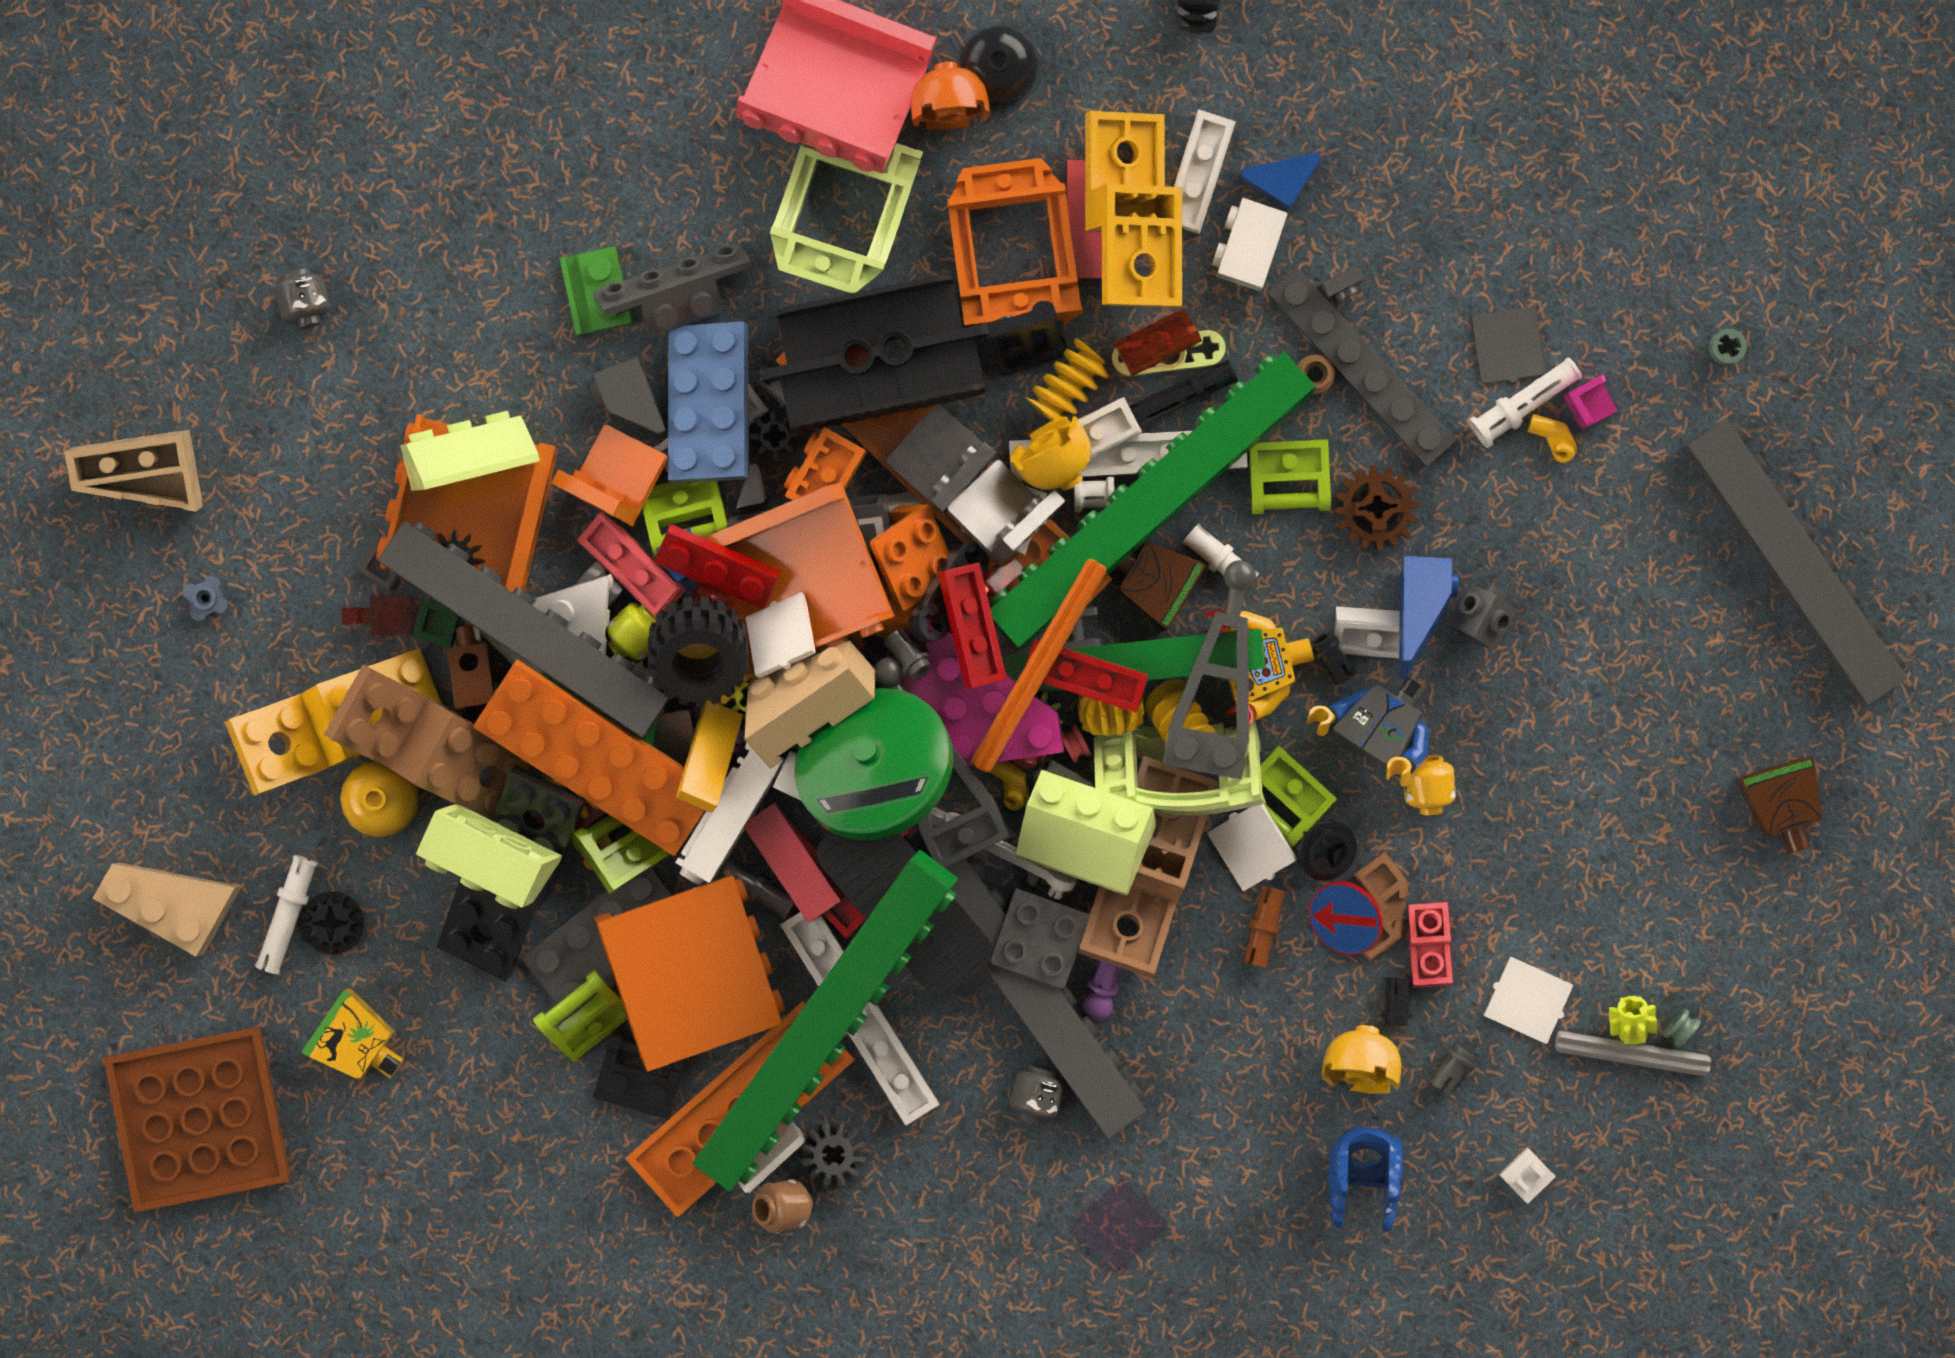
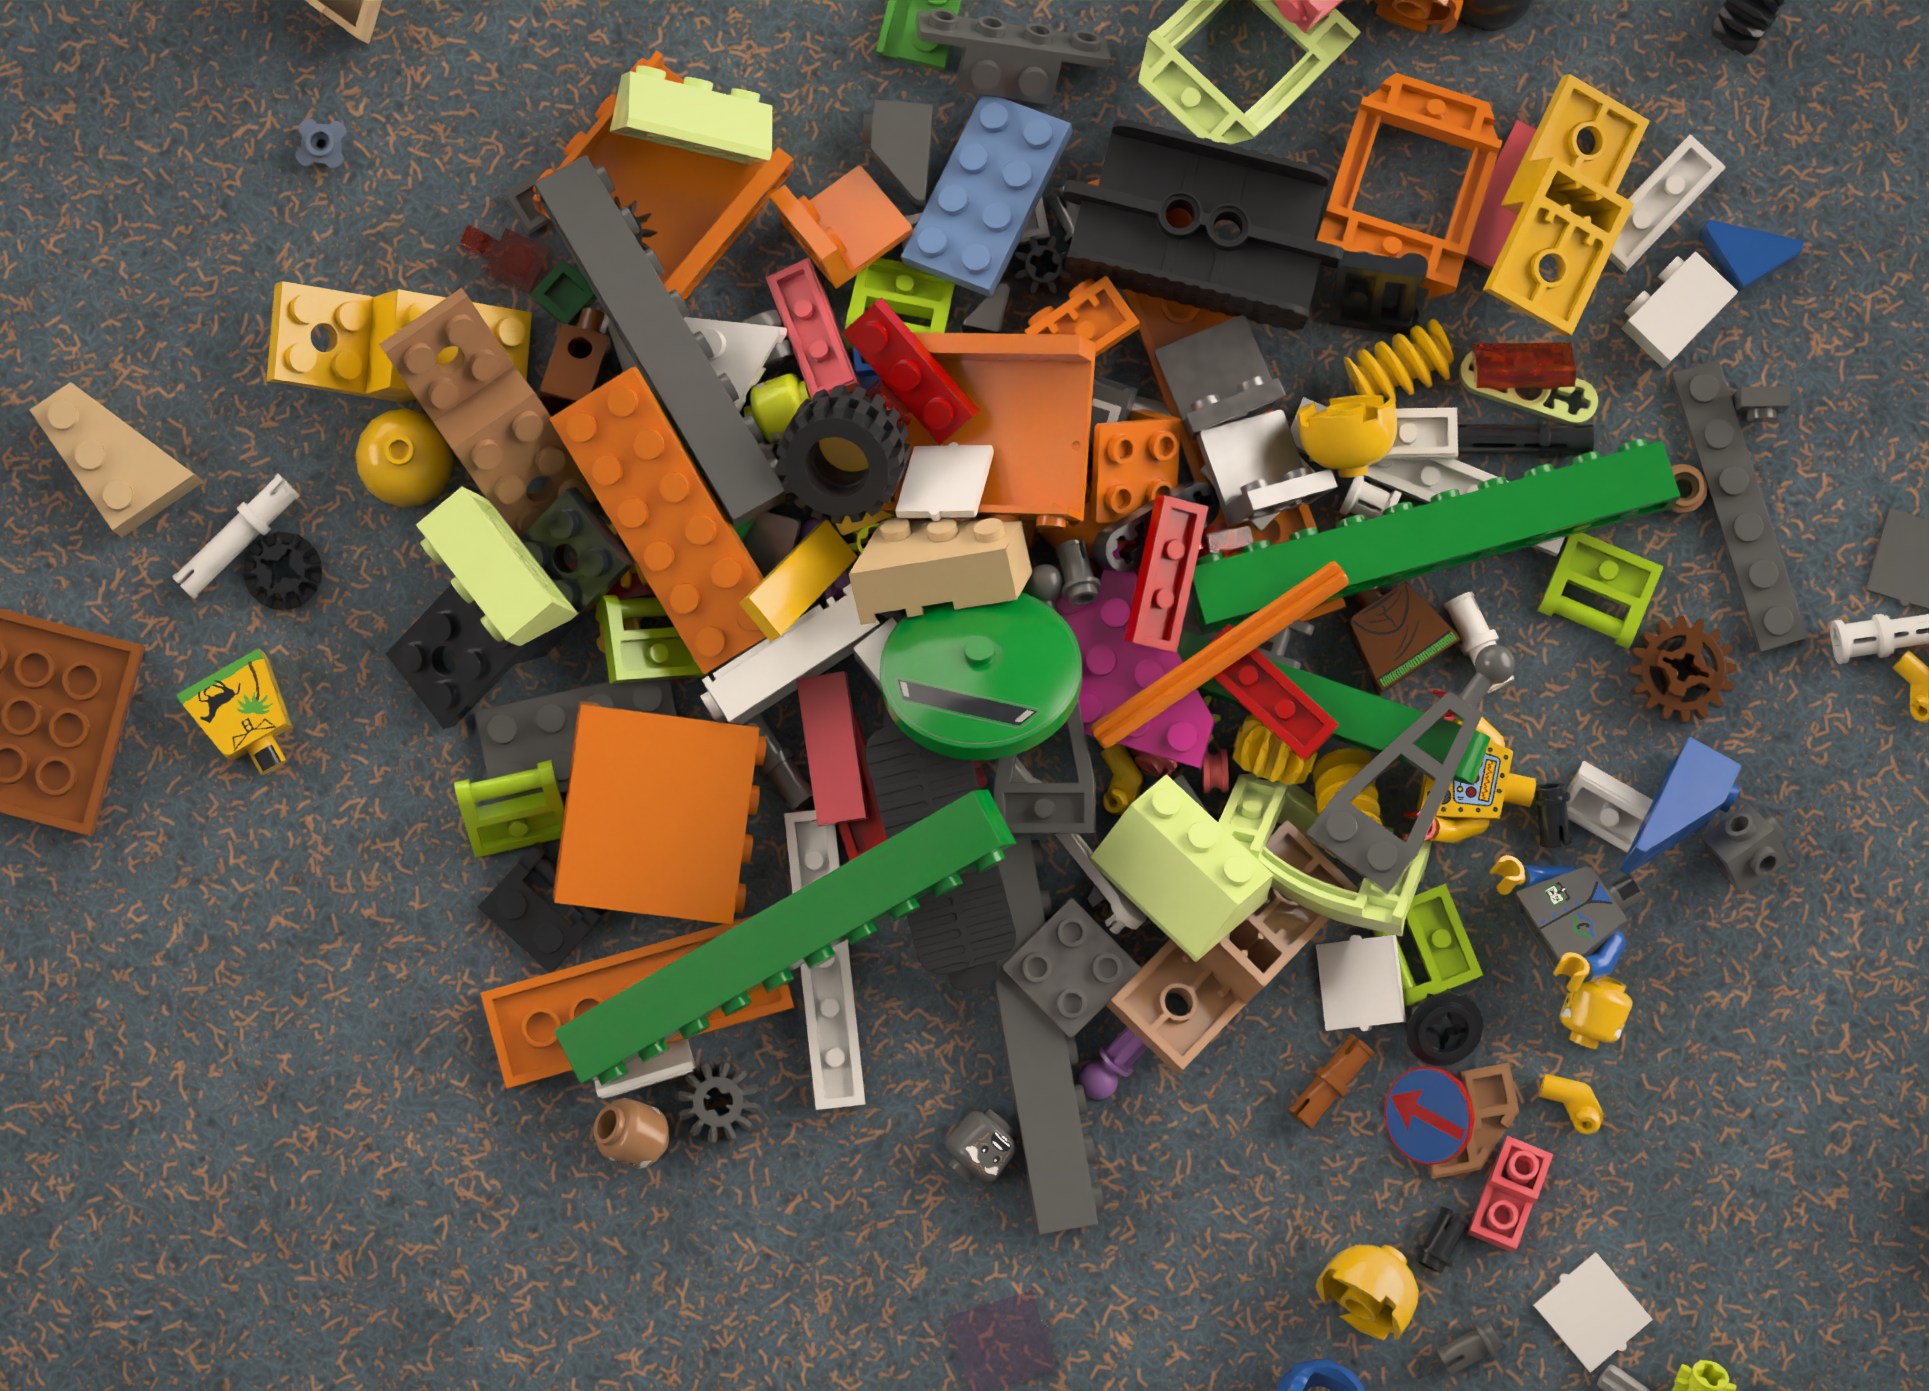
camera: 20 degrees right, 5 degrees down
none -> yellow arm [1539,1073,1603,1135]

